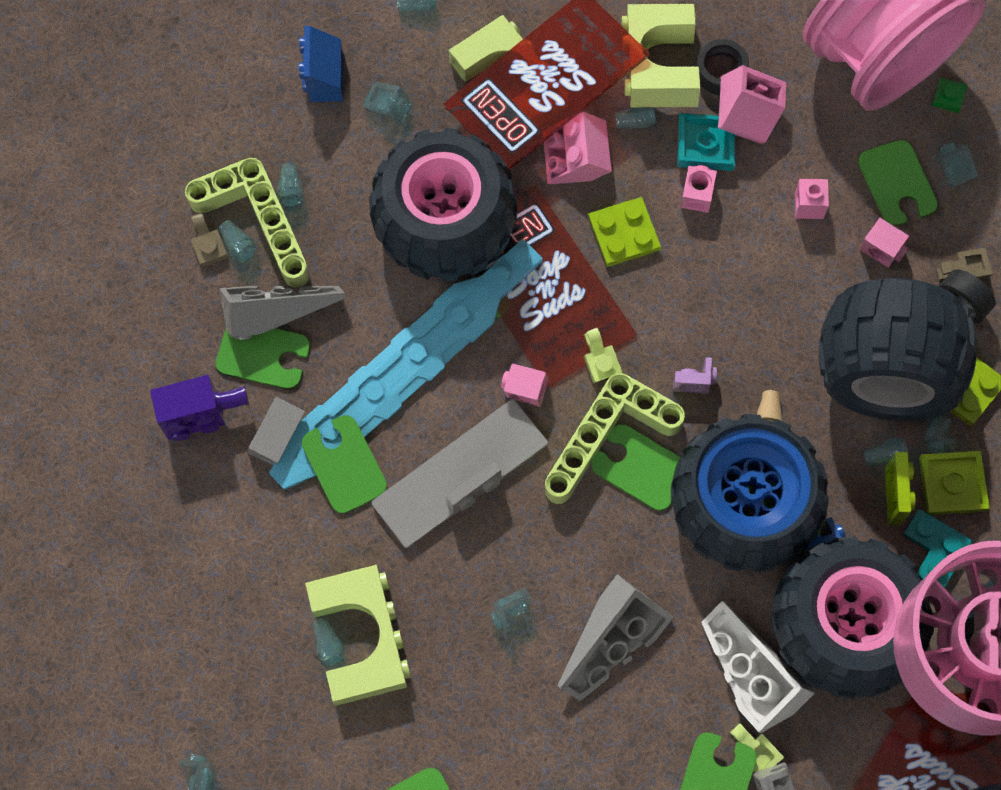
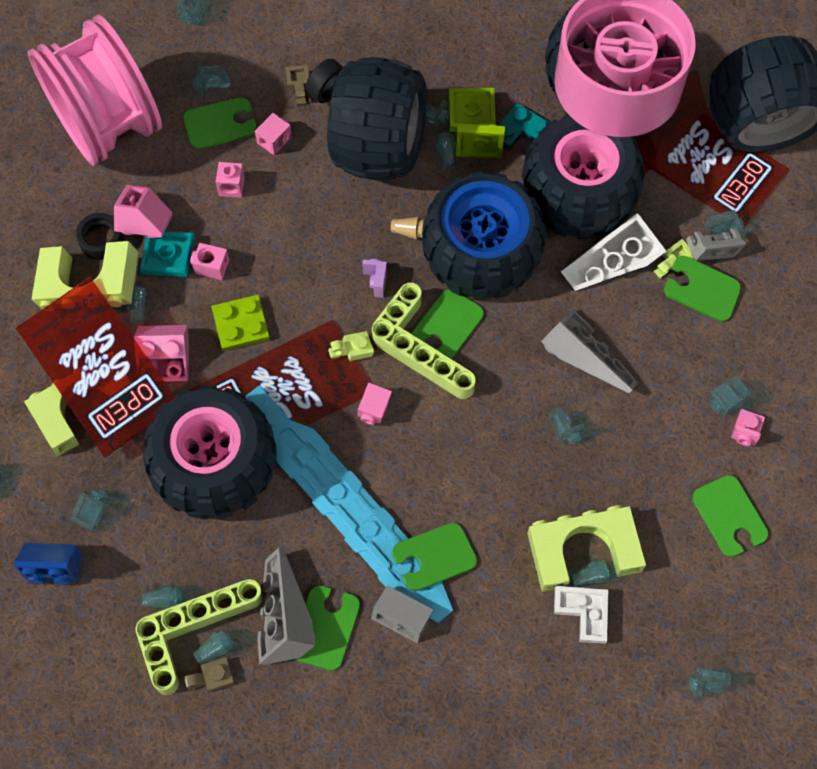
camera: 90 degrees left, 5 degrees down
dark purple brick [150,375,249,441] -> none
light grey bracket [372,399,548,549] -> none
green plate [931,77,967,113] -> none
none -> white plate [554,586,608,644]

